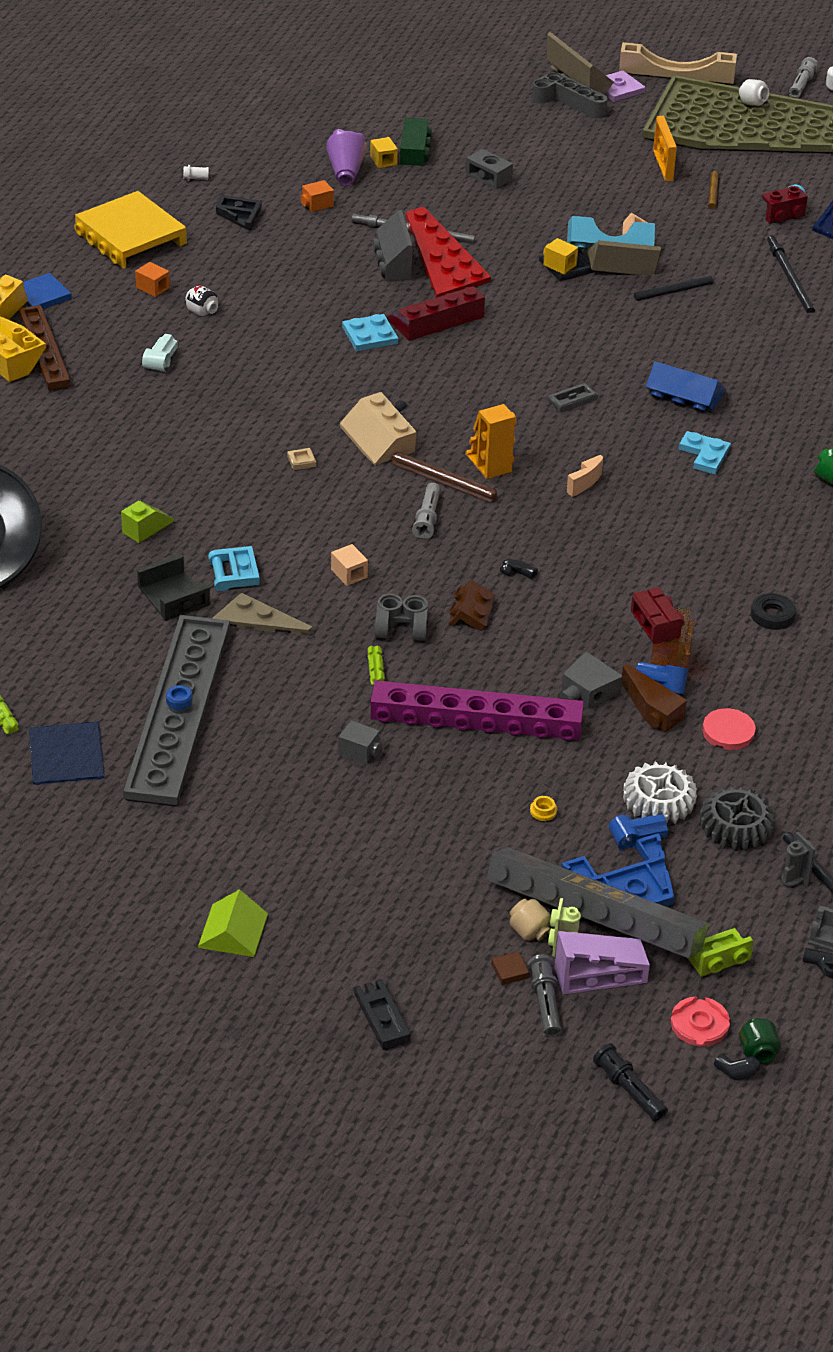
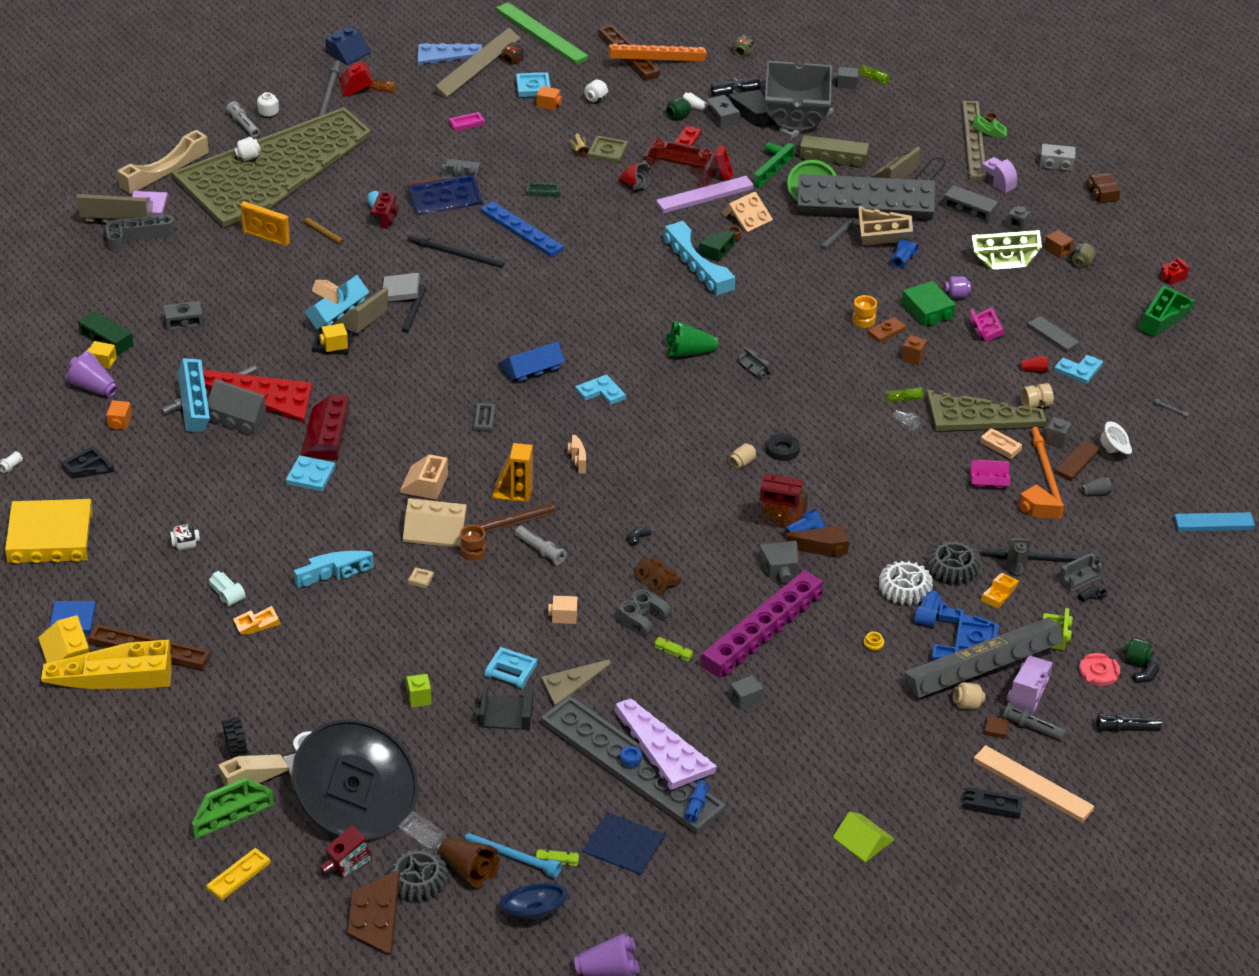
camera: 55 degrees left, 0 degrees up
orange brick [135,262,170,297] -> none
yellowish green hinge [548,898,581,957] -> none
coral tile [702,708,756,750] -> none
none -> medium azure brick [178,358,210,432]
none -> light orange slope [233,606,281,635]
none -> medium azure slope [294,551,374,588]
none -> light grey tile [383,273,420,302]
none -> light nougat slope [400,455,448,500]
none -> dark orange wheel [460,525,486,561]
none -> lavender wing [614,698,717,790]
none -> blue pin [684,780,710,823]
none -> tan brick [728,443,756,469]
none -> light nougat tile [973,745,1094,823]
none -> light orange slope [981,573,1019,609]

